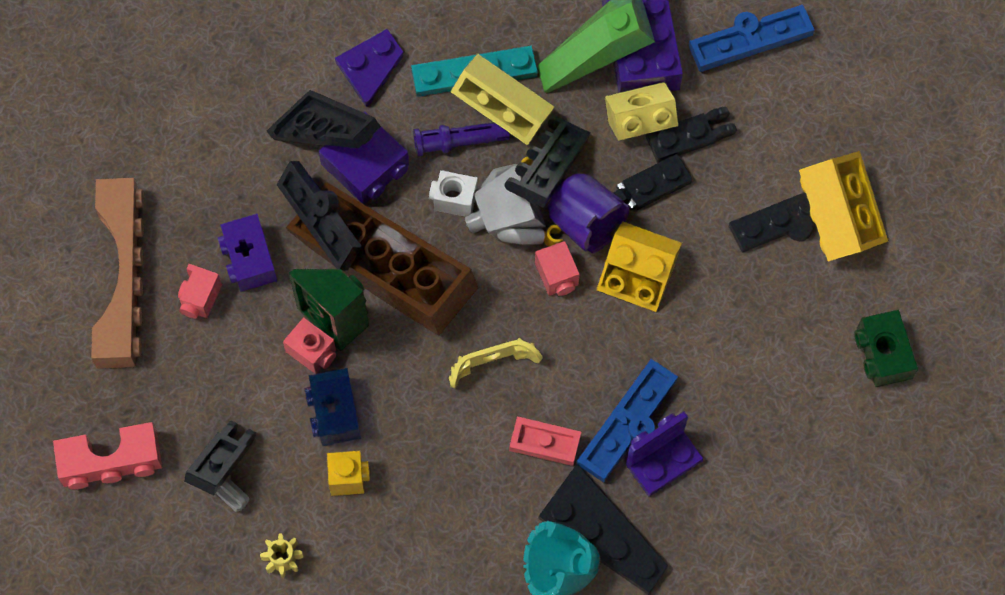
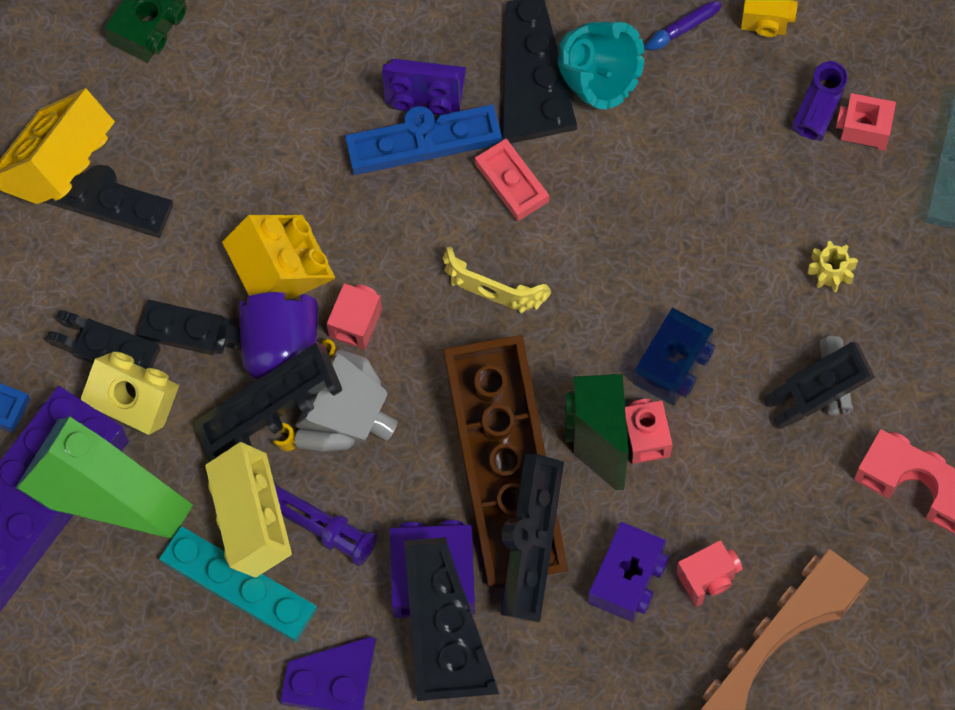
camera: 135 degrees left, 0 degrees up
yellow brick [327,451,370,496] -> none
white brick [429,170,478,217] -> none

